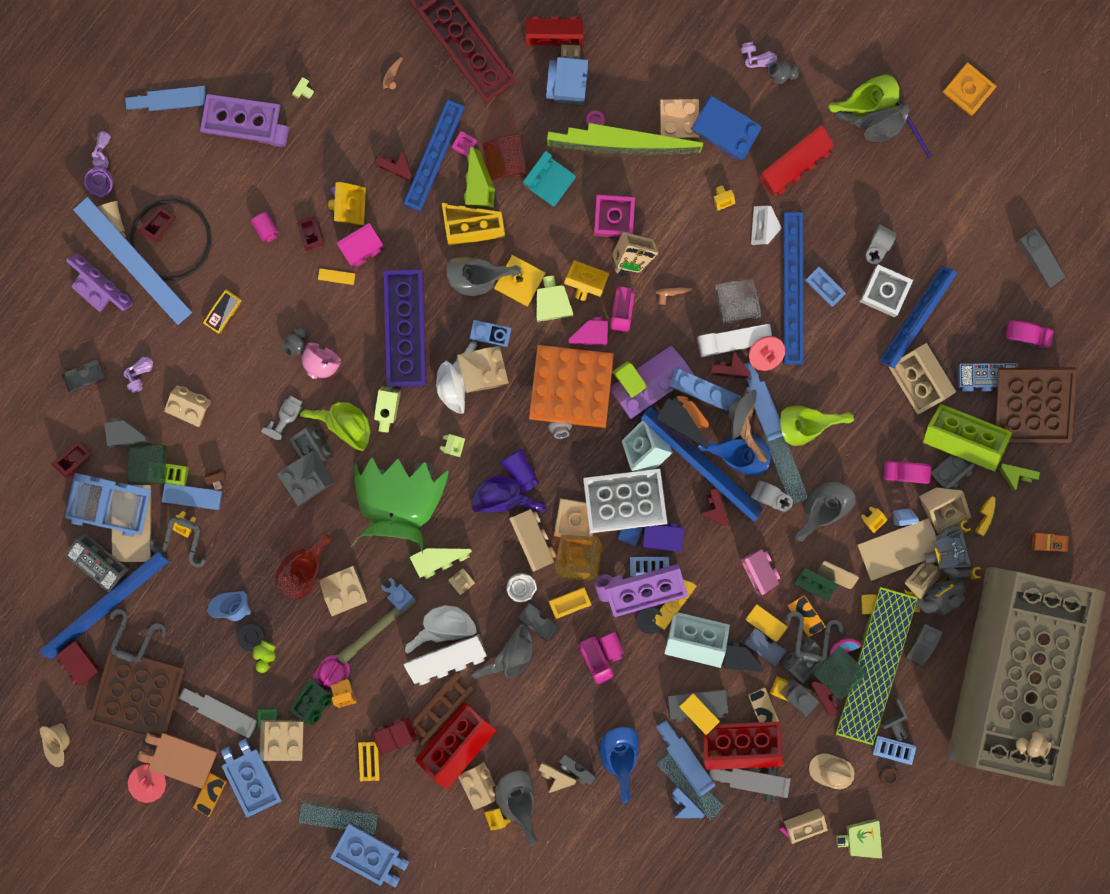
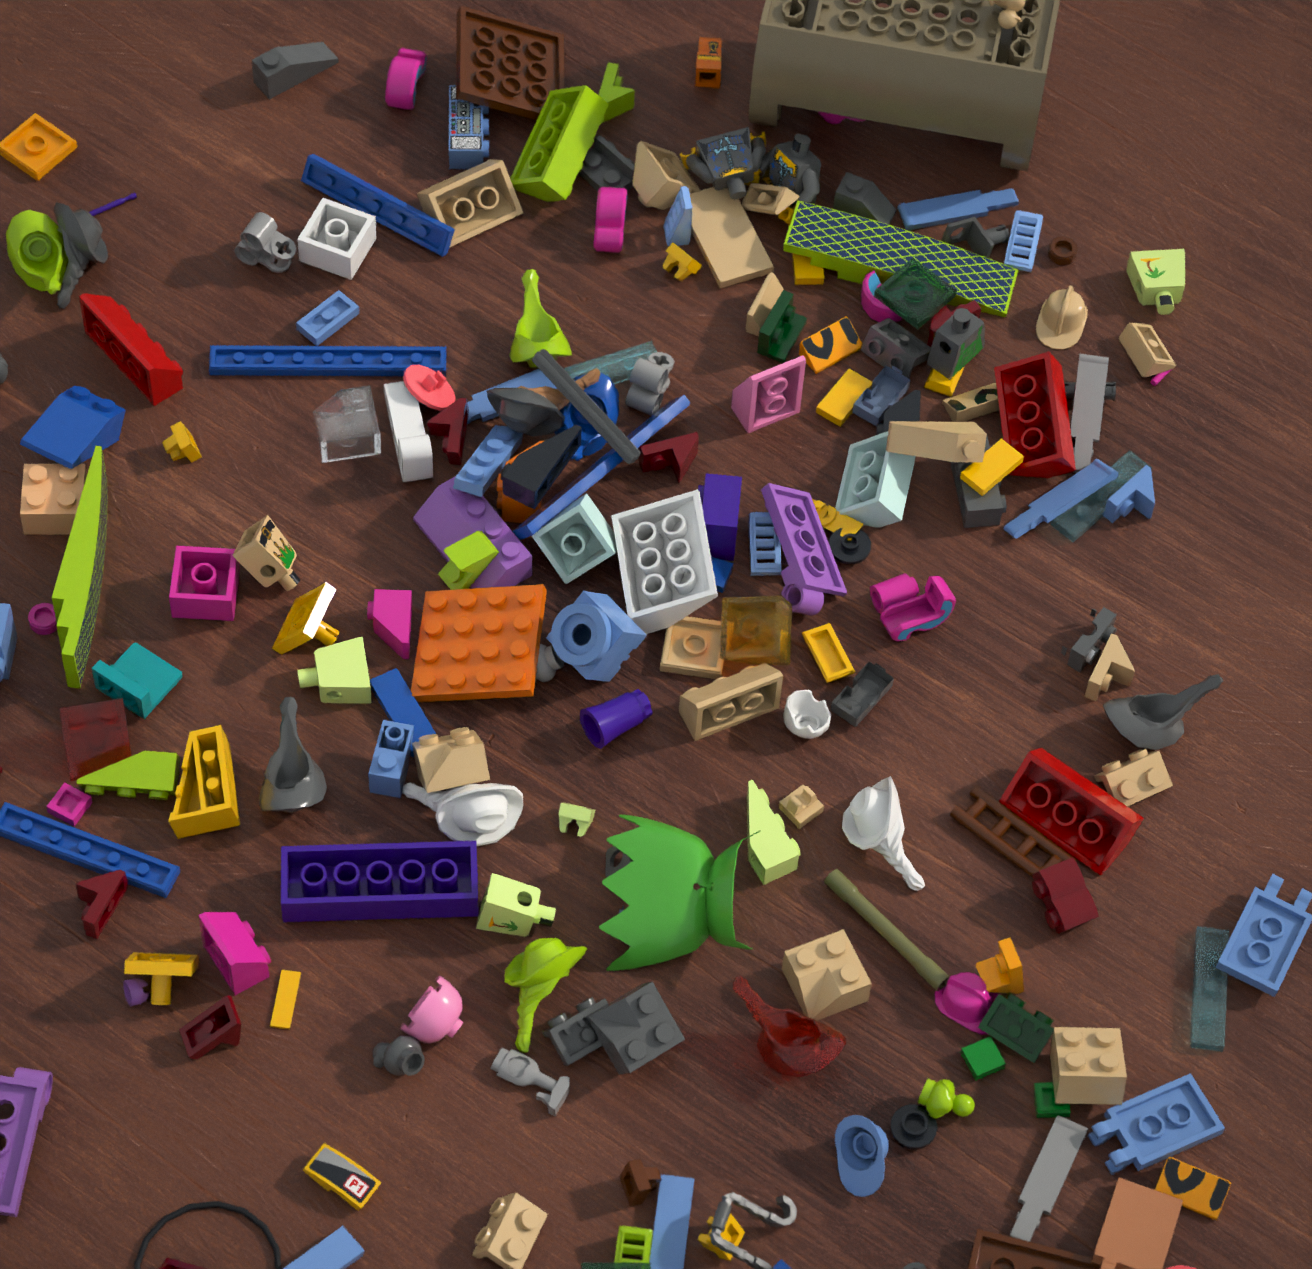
camera: 95 degrees left, 30 degrees down
dark pink brick [251,212,279,243] -> none
yellow tile [358,742,380,781] -> none
medium blue plate [381,578,415,612] -> none
white slope [404,634,487,685] -> none
dark grey hat [471,623,533,679] -> none
dark purple hat [472,475,547,513] -> none
yellow tile [484,808,511,830] -> none
yellow tile [494,255,546,307] -> none
blue hat [599,727,639,804] -> none
dark pink animal [610,286,635,332] -> none
nougat bar [656,287,692,305] -> none
white slope [751,206,781,245] -> none
dark grey piece [785,611,843,662] -> none
dark grey hat [795,482,856,542] -> none
yellow slope [974,496,995,536] -> none
none -> blue tile [370,668,436,757]
none -> dark grey axle [532,349,641,464]
none -> medium blue piece [546,591,647,682]
none -> tan slope [886,421,987,462]
none -> medium blue piece [897,189,1019,231]
none -> green tile [960,1036,1006,1081]

